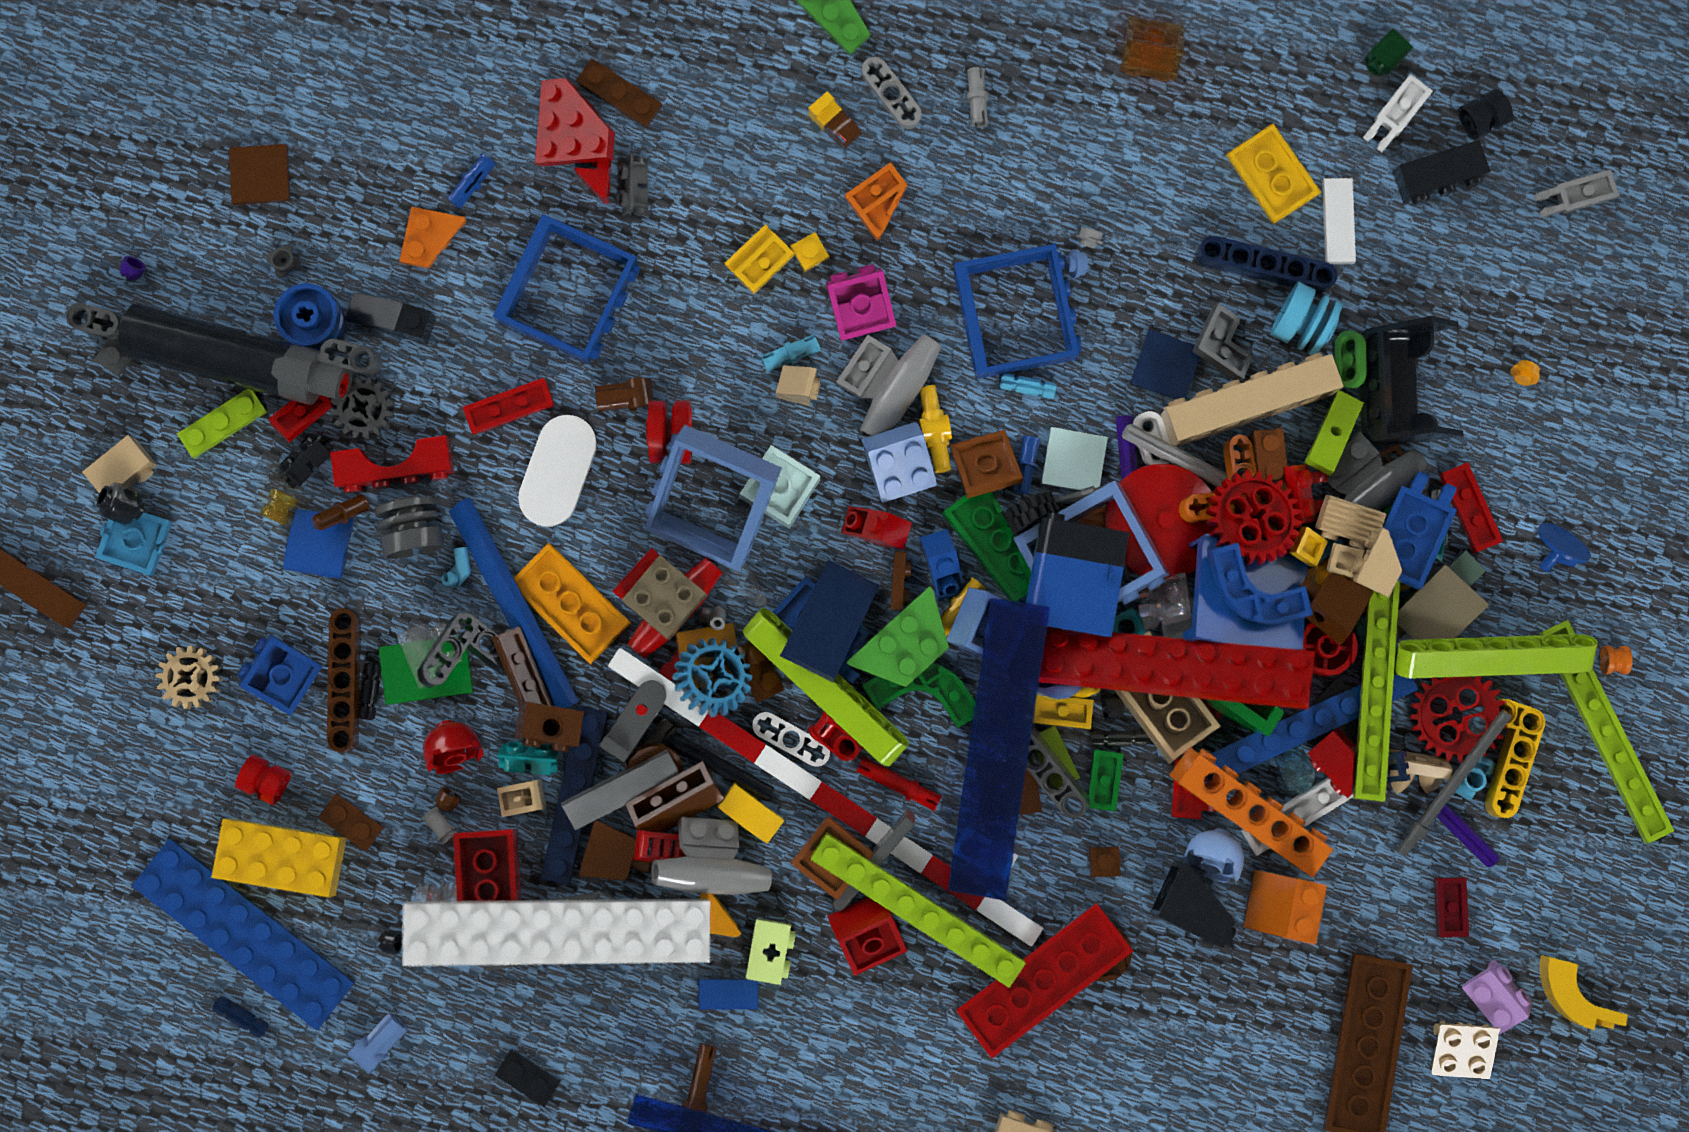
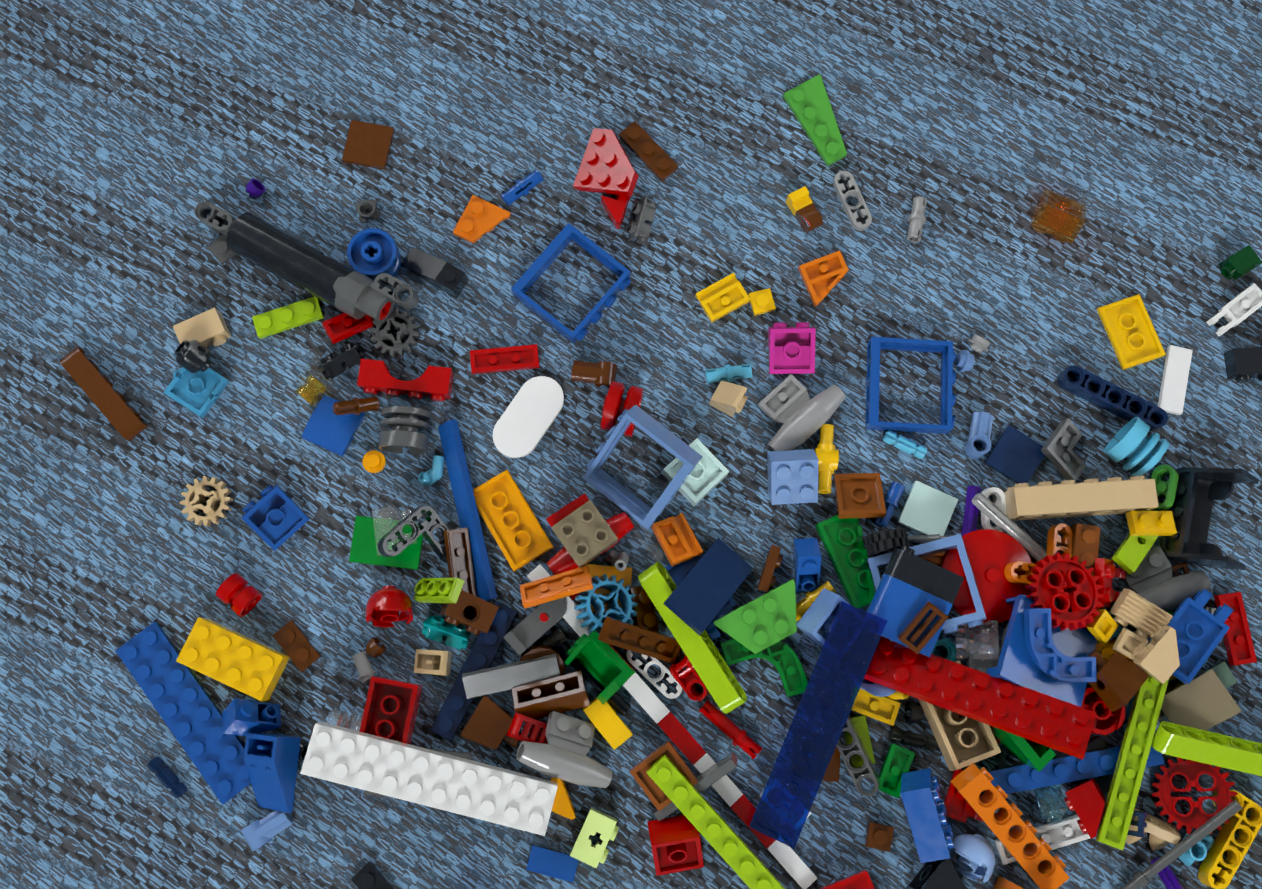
camera: 20 degrees right, 5 degrees down
reddish brown beam [327,608,361,753] -> none
black axle [358,663,381,720] -> none
red slope [841,506,912,550] -> none
none -> blue slope [222,698,281,736]
none -> blue slope [244,733,301,813]
none -> light orange plate [362,450,386,473]
none -> lime tile [413,578,465,603]
none -> orange tile [520,565,594,609]
none -> green panel [564,630,635,705]
none -> reddish brown plate [598,616,681,664]
none -> orange plate [652,513,703,567]
none -> reddish brown tile [897,601,948,655]
none -> blue brick [900,768,954,863]
none -> medium blue piece [965,411,993,459]
none -> yellow plate [1126,511,1177,536]

